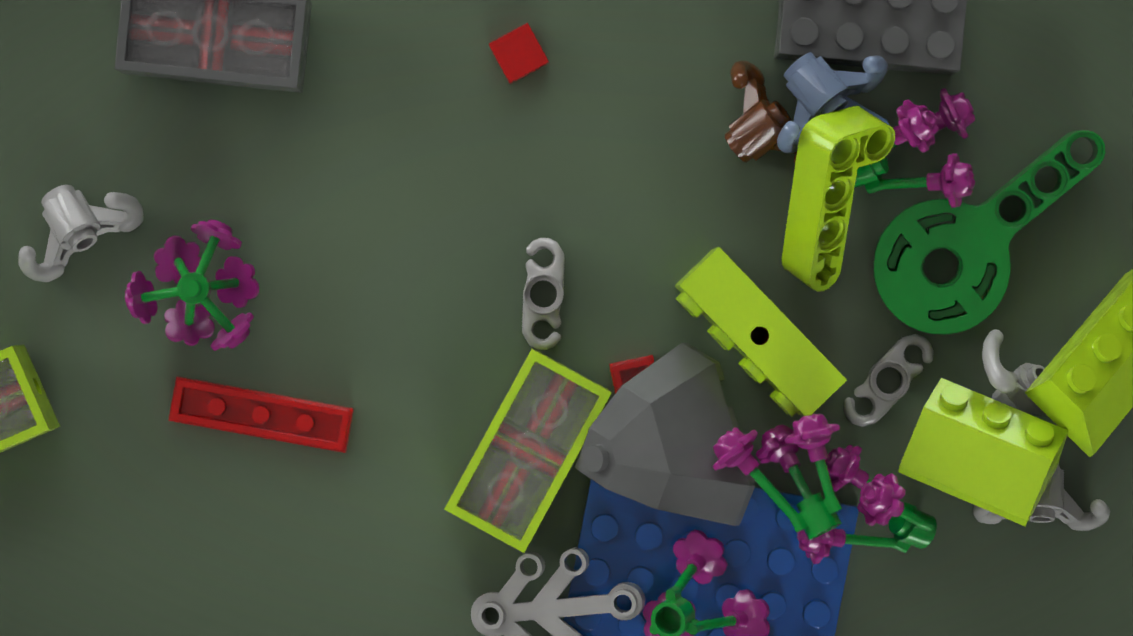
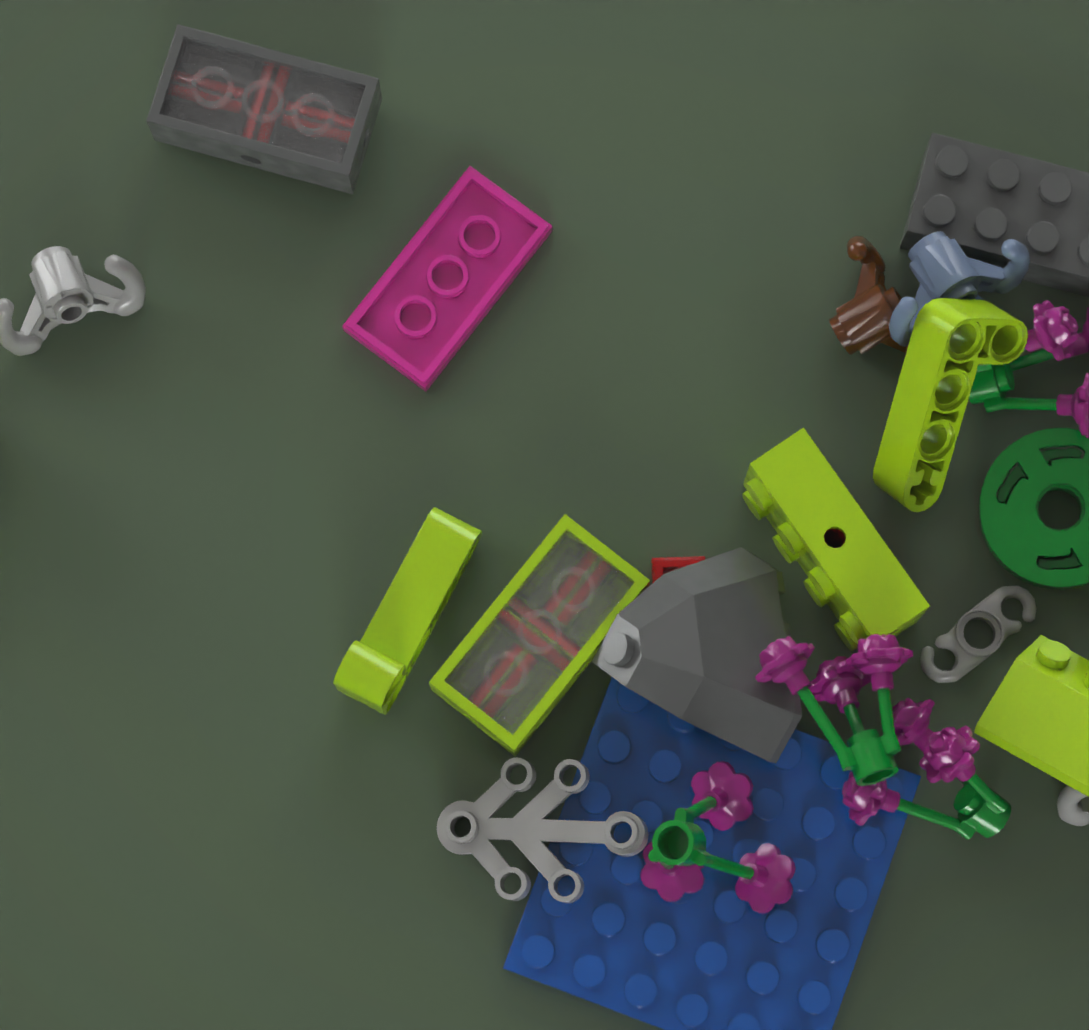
camera: 10 degrees right, 10 degrees down
magenta plant [125,220,259,351] -> none
red tile [168,376,354,453] -> none
red tile [488,22,549,84] -> none
light grey piece [522,238,565,350] -> none
none -> lime beam [333,507,482,715]
none -> dark pink tile [342,166,553,392]

